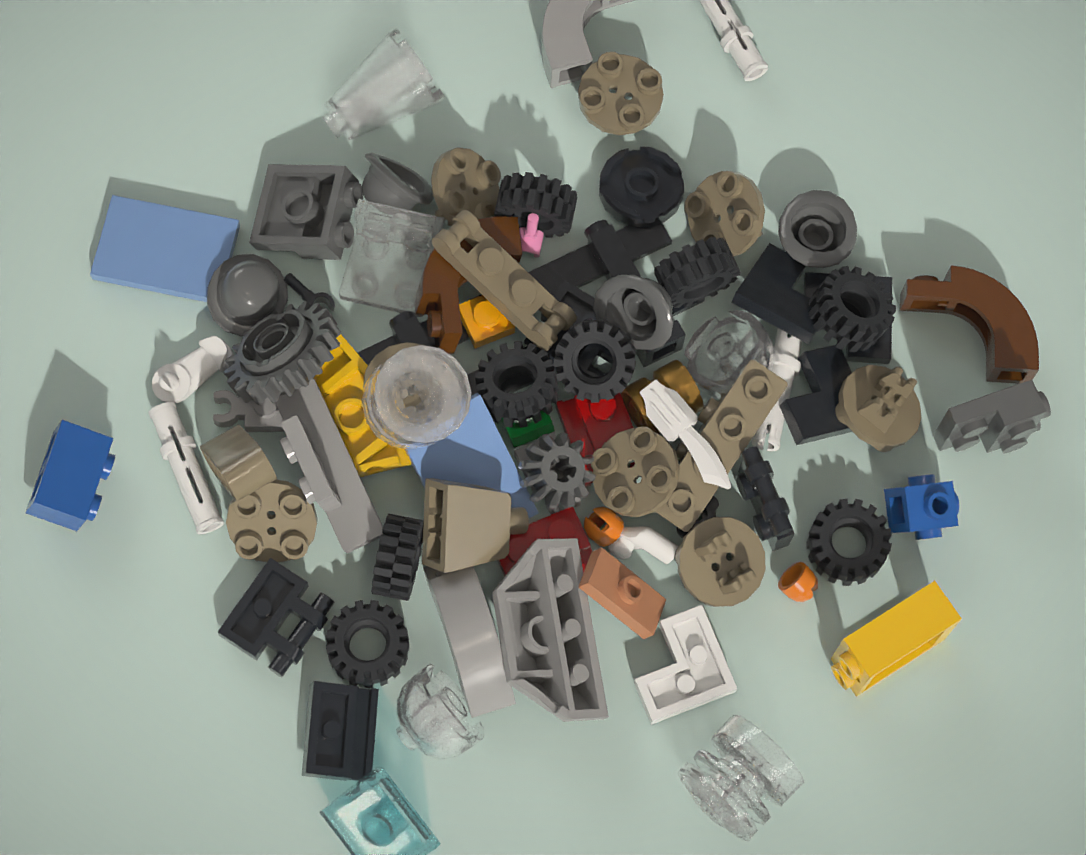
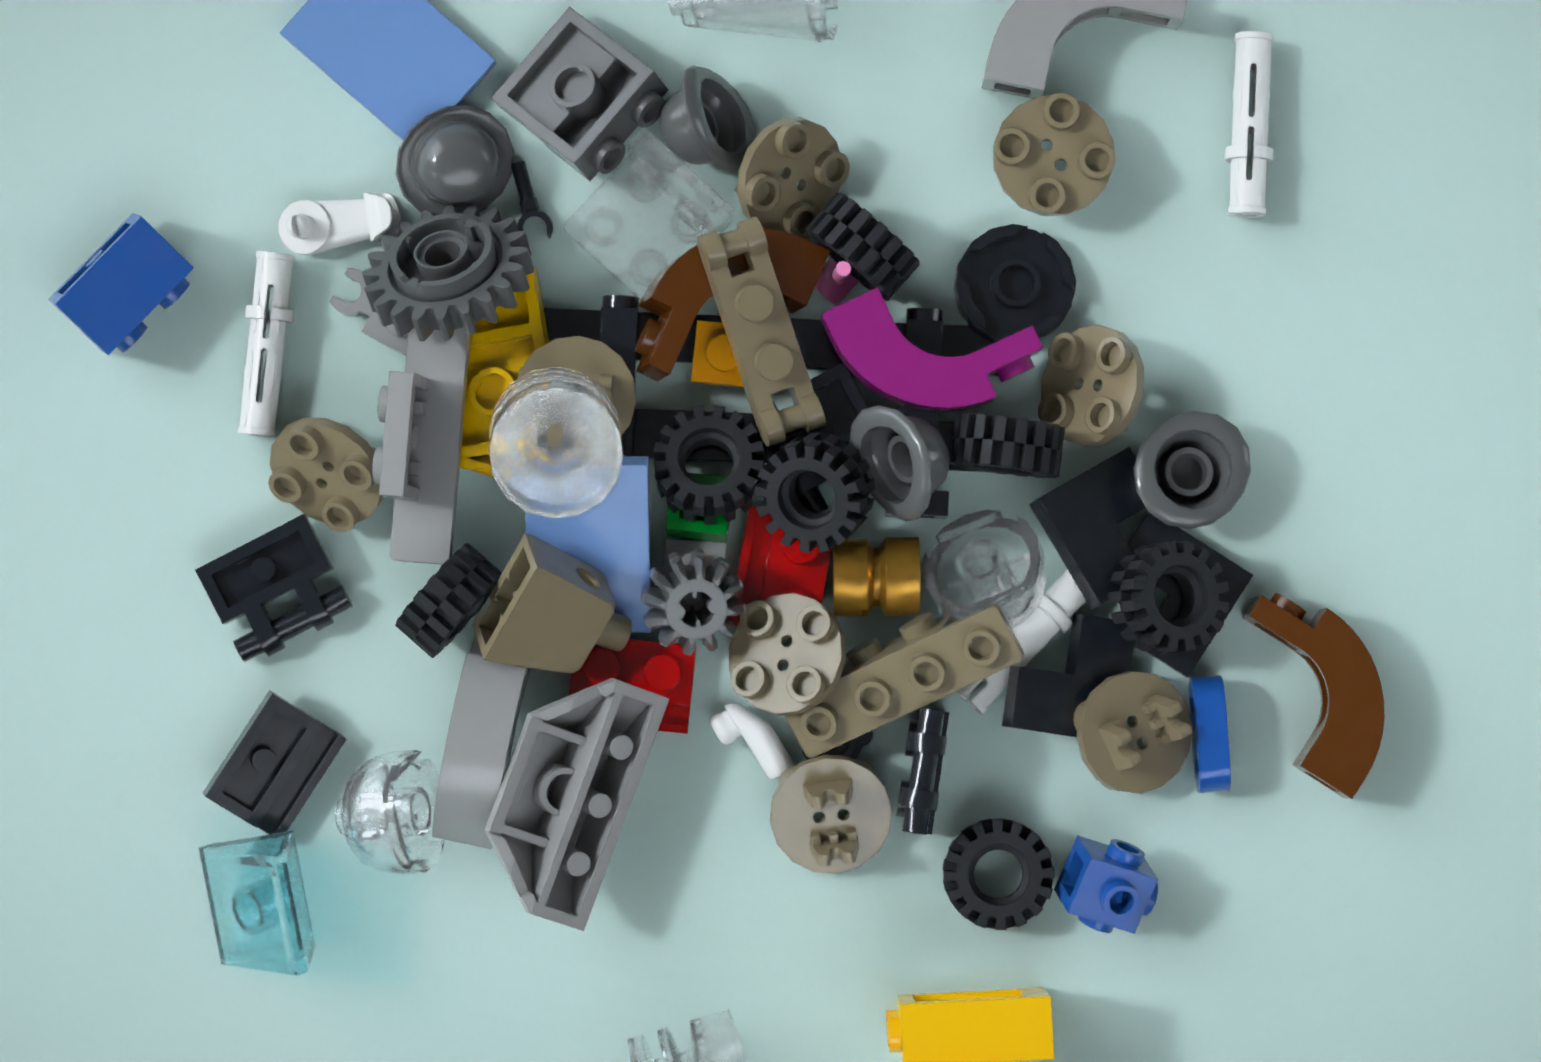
camera: 40 degrees right, 15 degrees up
dark tan beam [199,424,277,501] -> none
black tyre [326,600,409,688] -> none
nougat plate [578,547,666,639] -> none
orange hinge [584,506,624,547] -> none
white plate [634,605,737,725] -> none
white piece [640,380,731,489] -> none
orange hinge [778,562,818,602] -> none
dark grey plate [933,380,1051,453] -> none
none -> magenta arch [820,288,1043,412]
none -> blue beam [1189,675,1231,793]

